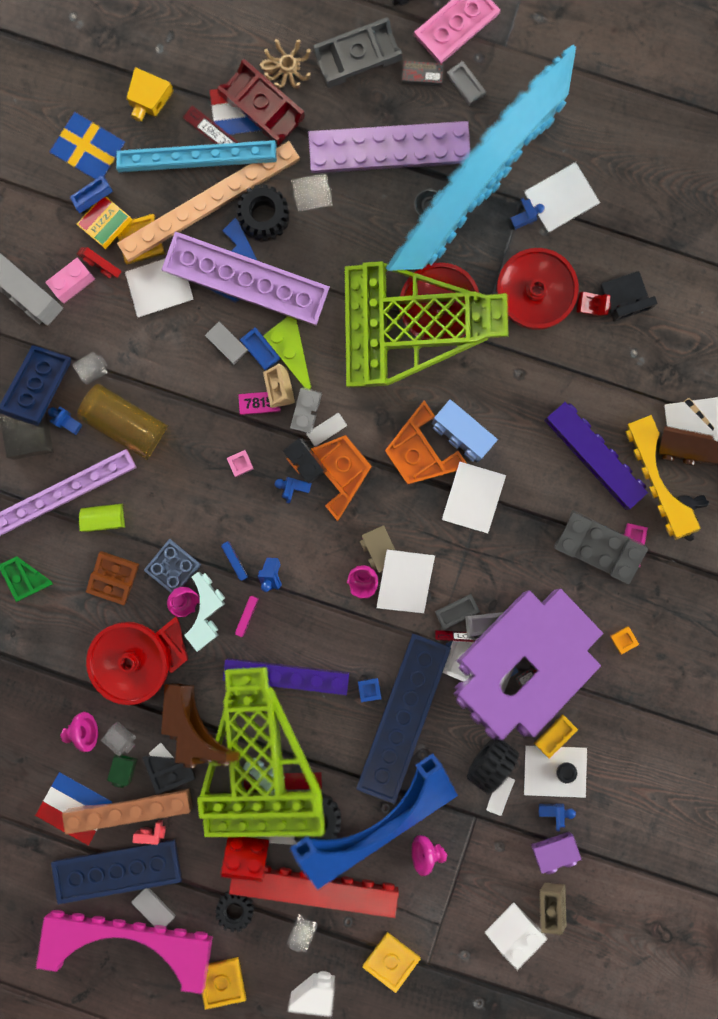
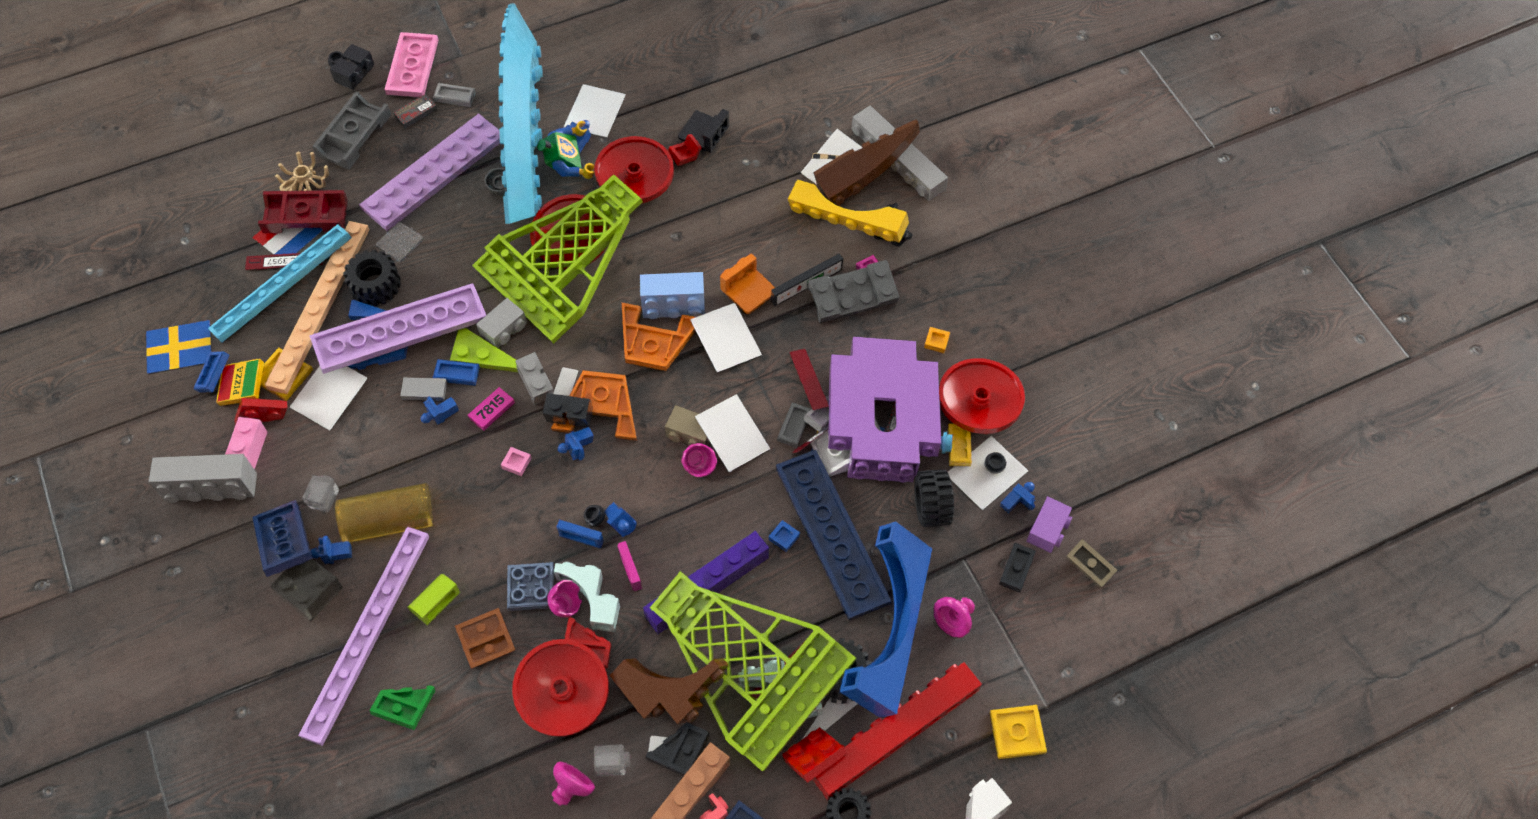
camera: 45 degrees left, 25 degrees down
dark green brick [107,753,138,788] -> none
yellow torso [127,67,173,122] -> none
tan slope [263,364,295,408] -> none
clear brick [287,915,317,953] -> none
white slope [485,902,547,970] -> none
white sticker [486,777,515,816] -> none
dark purple brick [544,402,648,510] -> none
none -> blue piece [420,396,459,425]
none -> light grey piece [476,298,527,348]
none -> torso [537,121,595,179]
none -> black plate [584,505,605,527]
none -> orange bracket [720,253,775,314]
none -> black tile [771,253,844,306]
none -> dark red sticker [789,349,829,410]
none -> red dish [939,358,1025,434]
none -> medium azure plate [940,432,953,454]
none -> black plate [999,543,1036,593]

